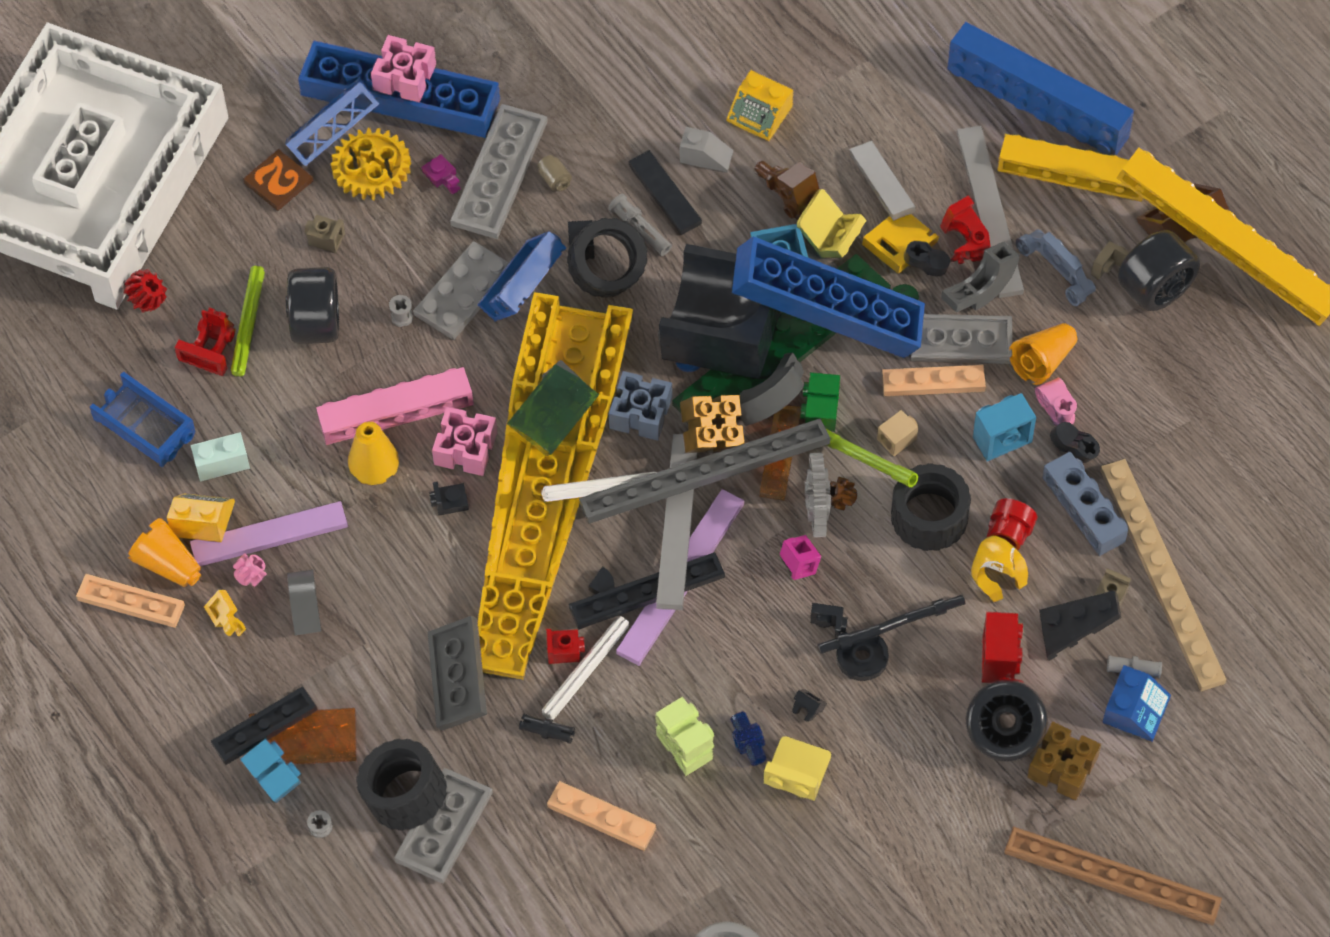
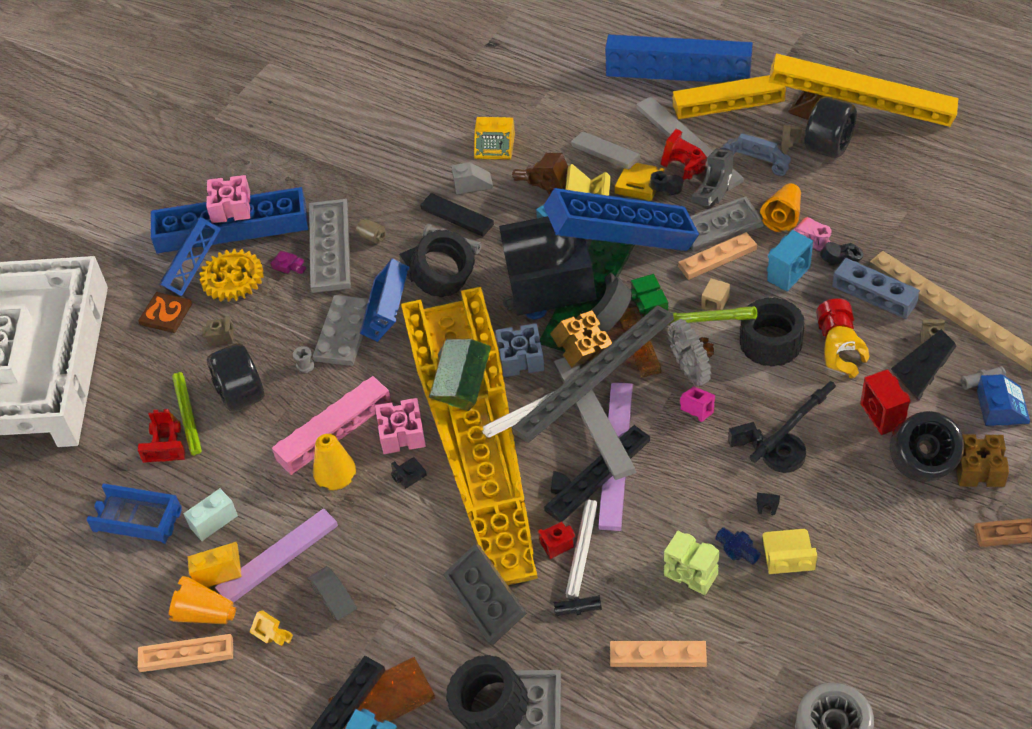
camera: 20 degrees left, 10 degrees down
red gear [123,269,167,313] -> none
bright pink gear [233,554,267,587] -> none

